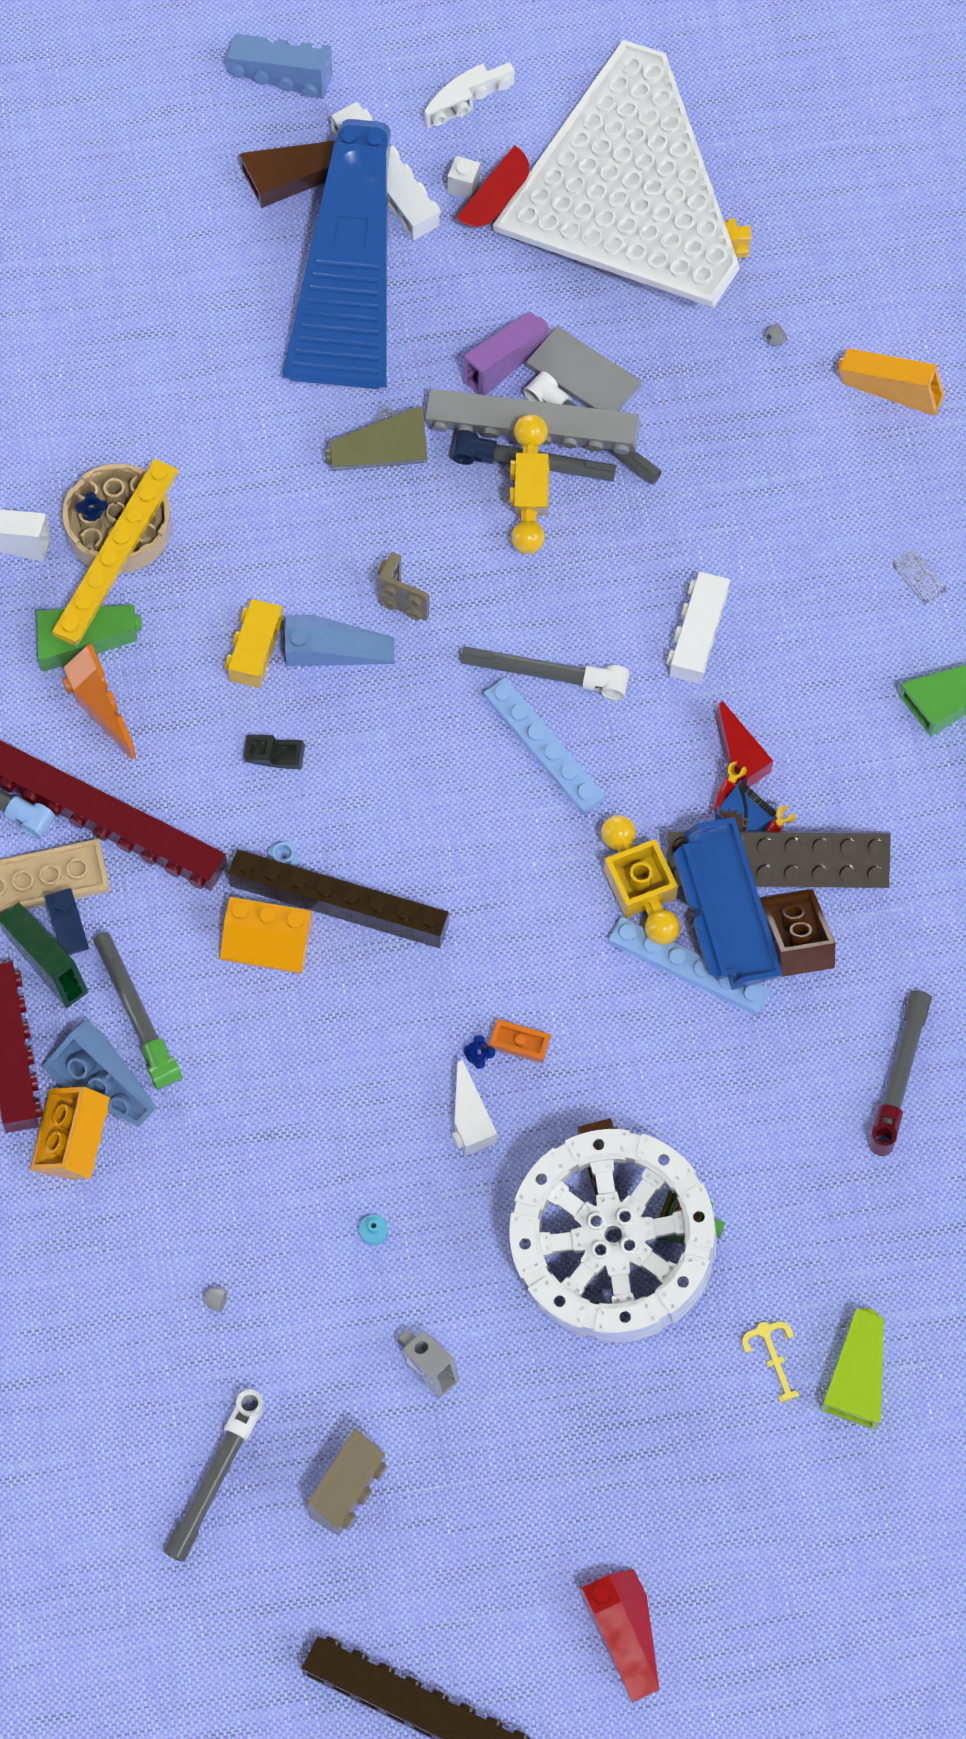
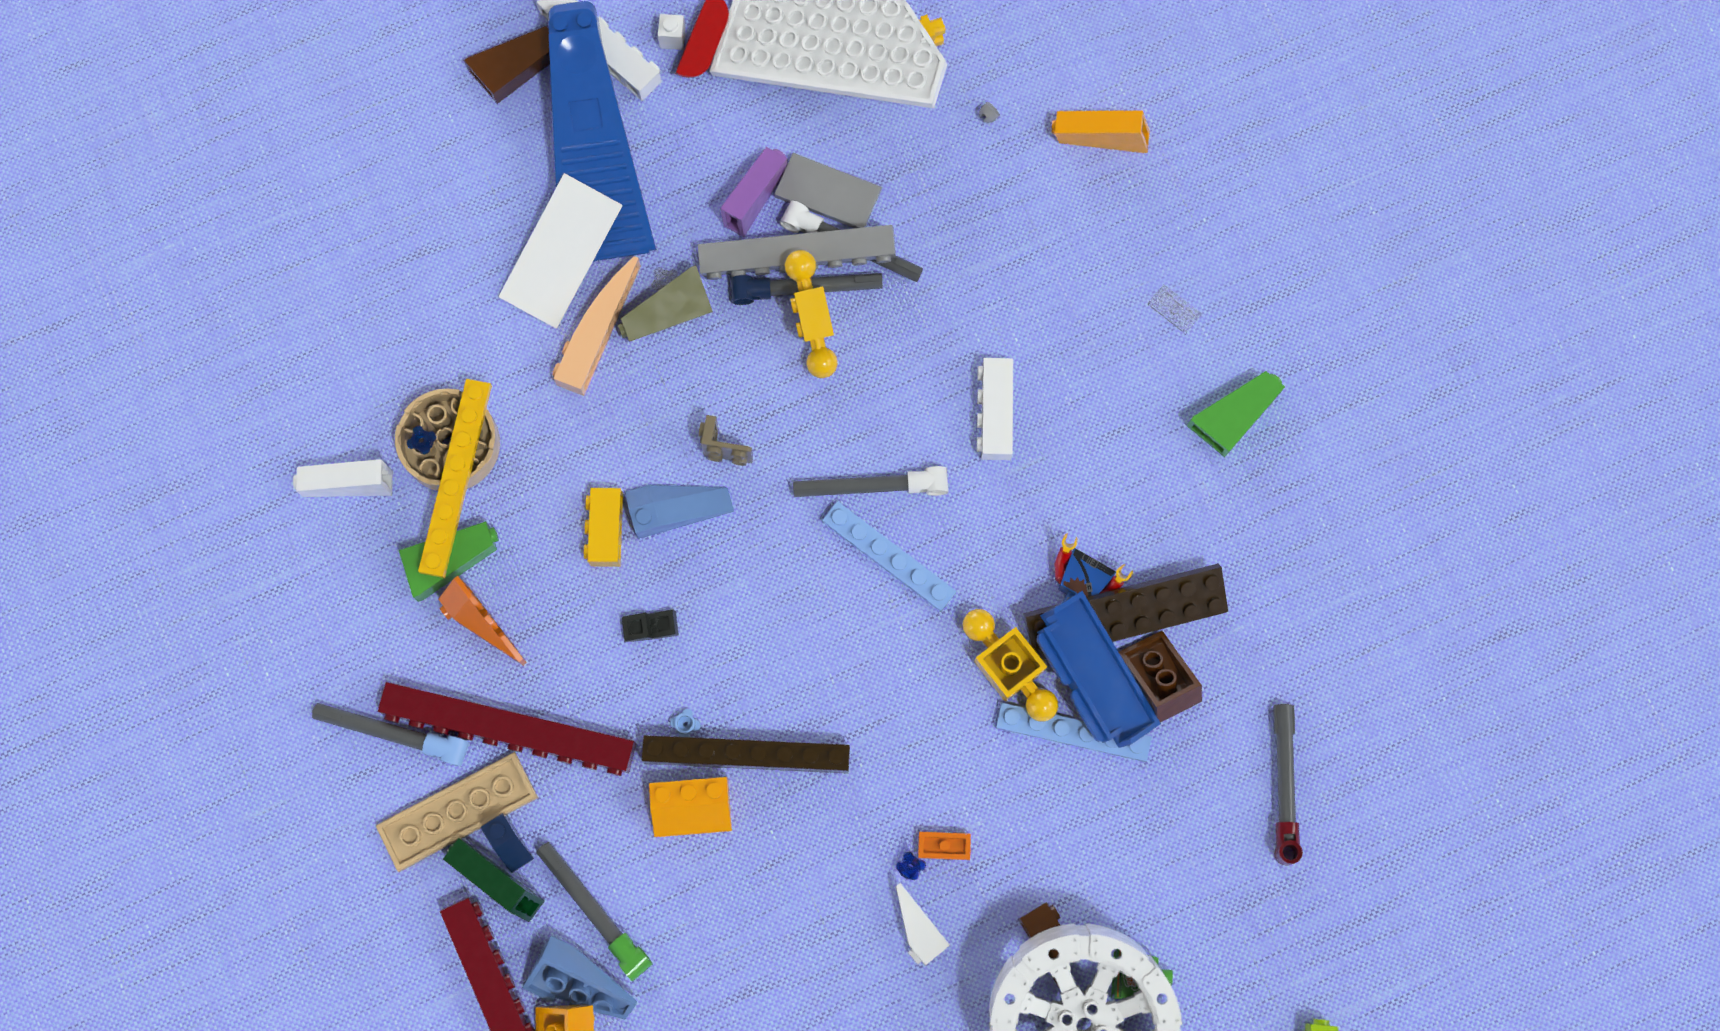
camera: 15 degrees left, 10 degrees up
red slope [717,701,773,787] -> none
none -> white sticker [499,174,622,329]
none -> light nougat slope [552,256,641,396]

